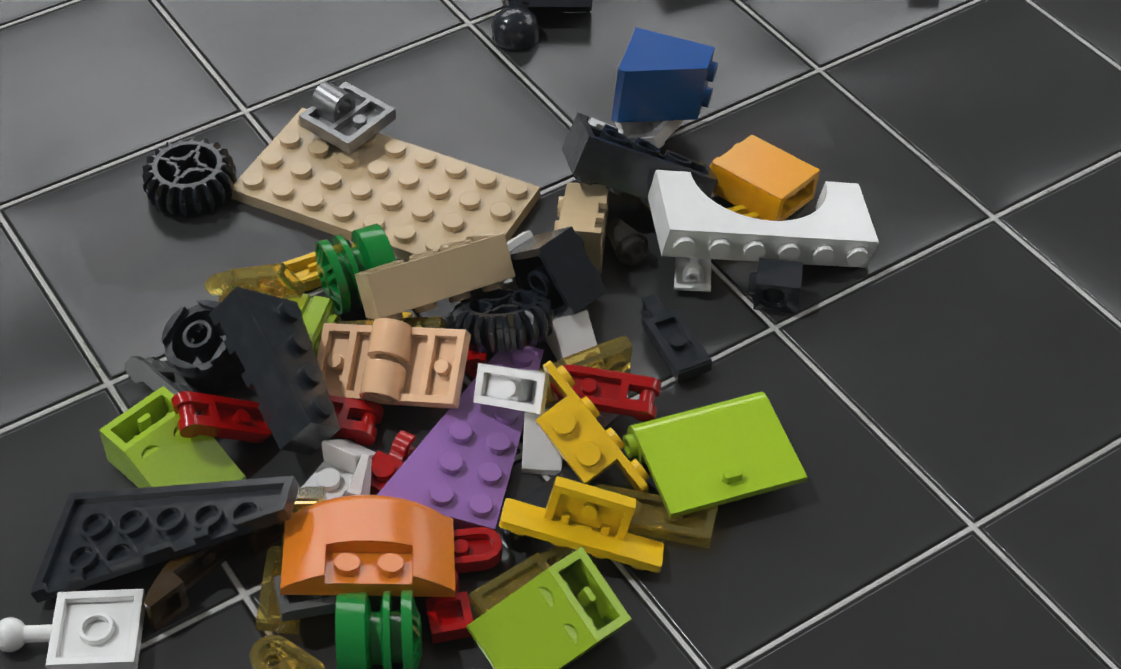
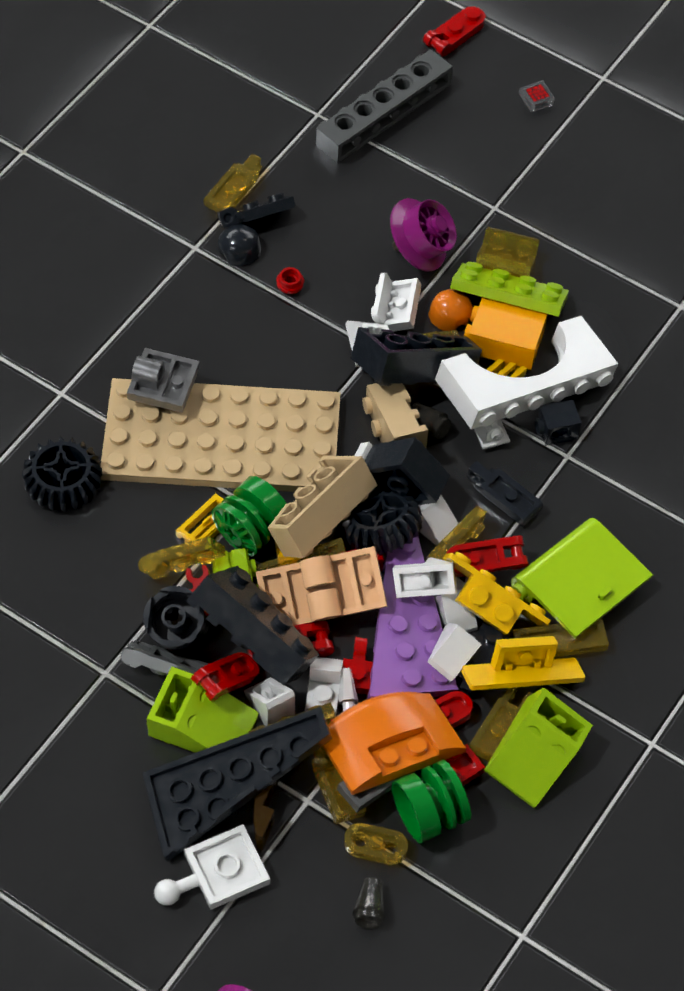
camera: 25 degrees left, 10 degrees up
blue slope [611,27,718,123] -> none
none -> white slope [244,677,295,727]
none -> red plate [276,267,304,294]
none -> magenta piece [390,198,457,272]
none -> orange hair [428,289,473,332]
none -> white slope [428,622,482,682]
none -> lime plate [450,262,569,317]
none -> clear yellow bracket [476,227,540,277]

